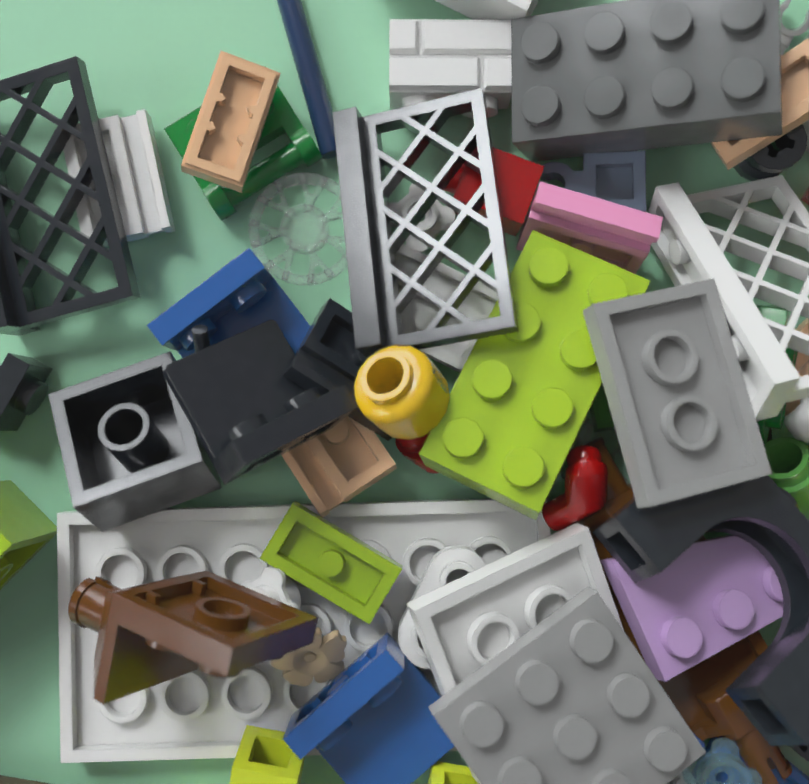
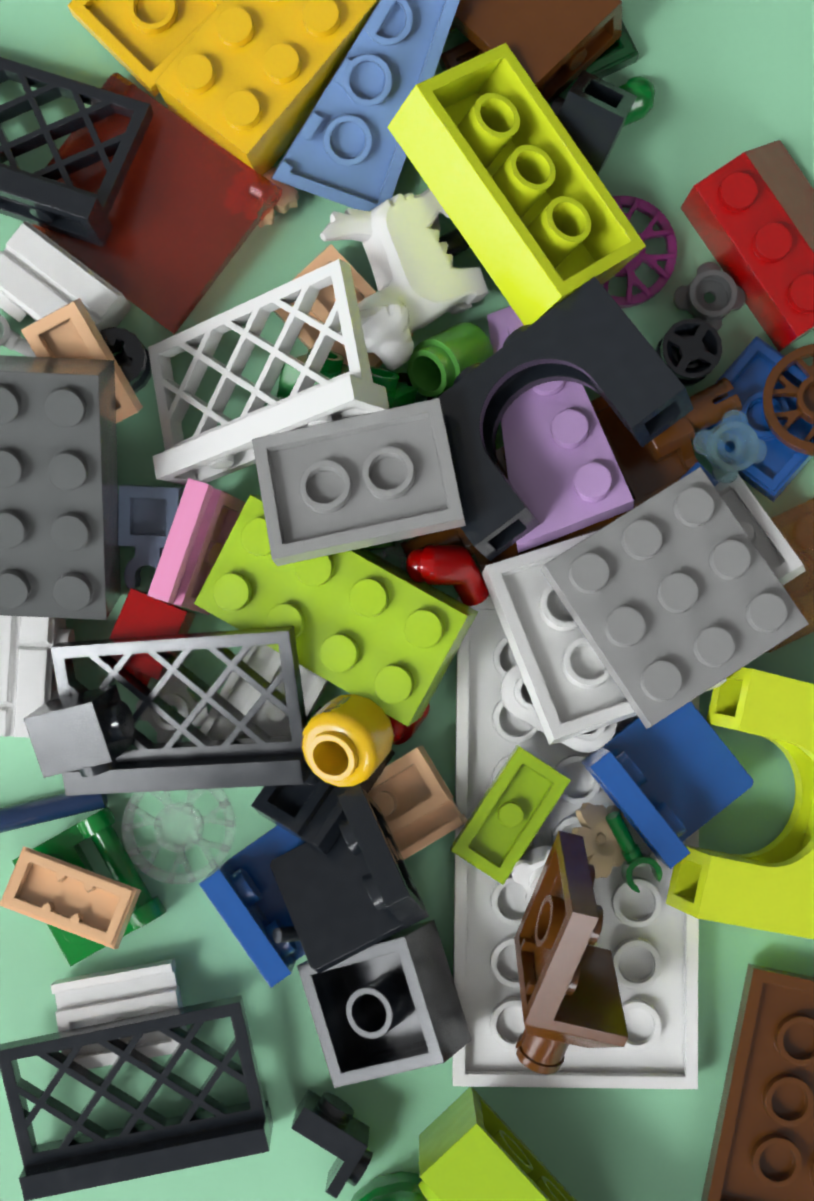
camera: 85 degrees left, 0 degrees up
none -> brick [23,684,135,778]
none -> green hand [605,811,663,893]

